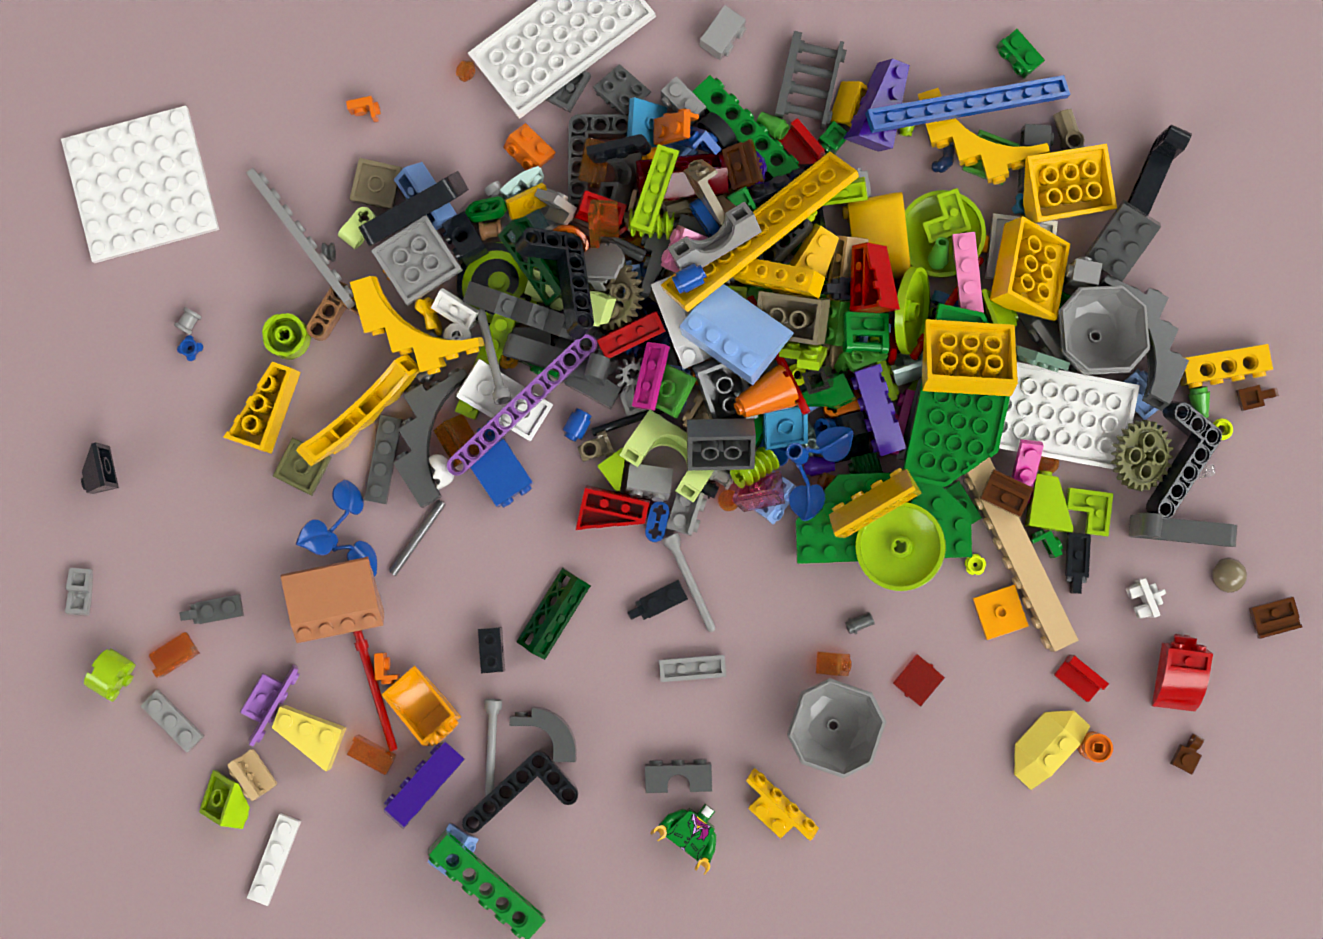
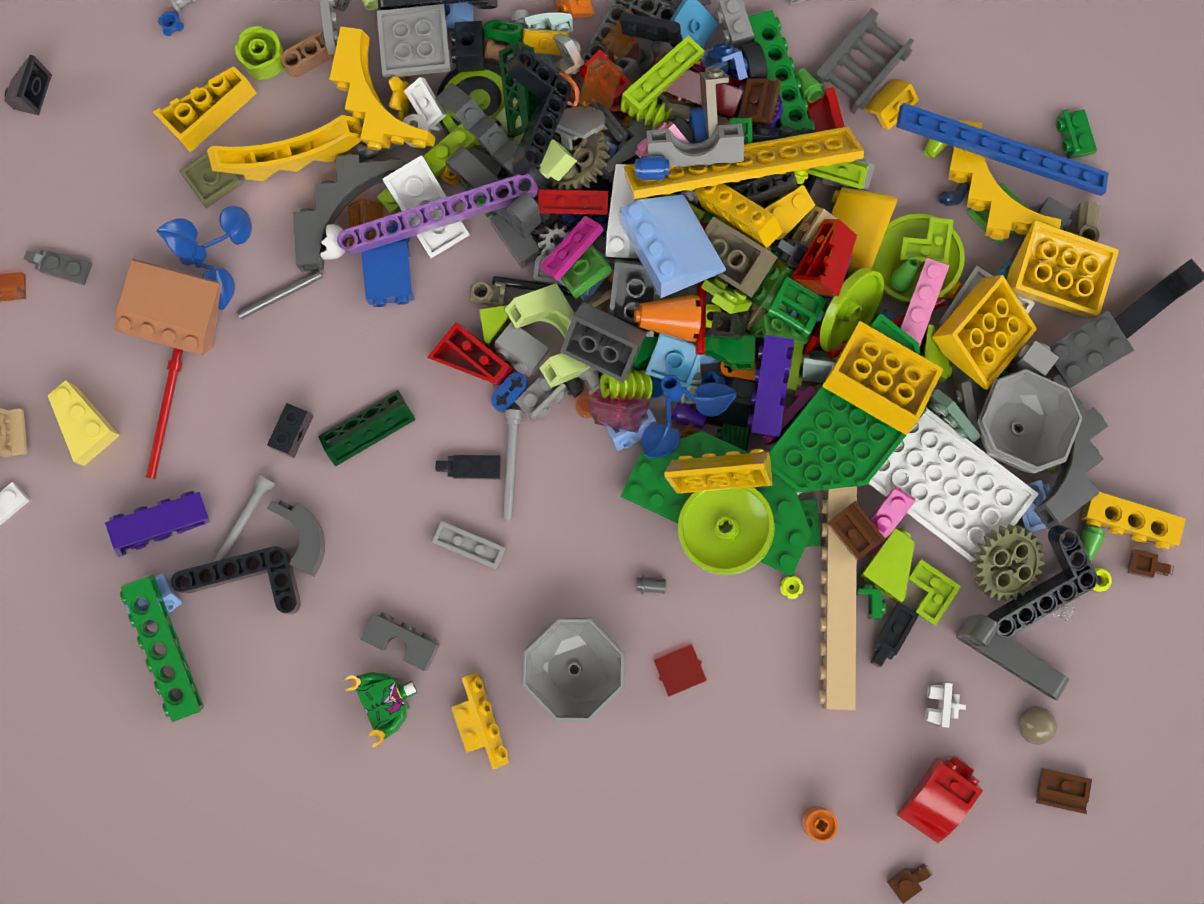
camera: 30 degrees right, 5 degrees down
medium lavender bracket [240,664,299,746] -> none
clear orange panel [347,734,397,775] -> none
dark grey plate [364,415,403,504] -> none
orange bracket [374,652,400,684] -> none
light orange piece [381,665,461,746] -> none
light grey piece [477,308,512,405] -> none
blue brick [563,408,592,442] -> none
orange bracket [654,109,699,145] -> none
clear orange bracket [816,651,852,676] -> none
green bracket [818,121,847,154] -> none
dark purple wedge [844,58,910,152] -> none
light orange plate [972,585,1029,640] -> none
light yellow wedge [1014,710,1090,790] -> none
clear orange plate [1038,456,1059,473] -> none
red panel [1054,655,1109,702] -> none

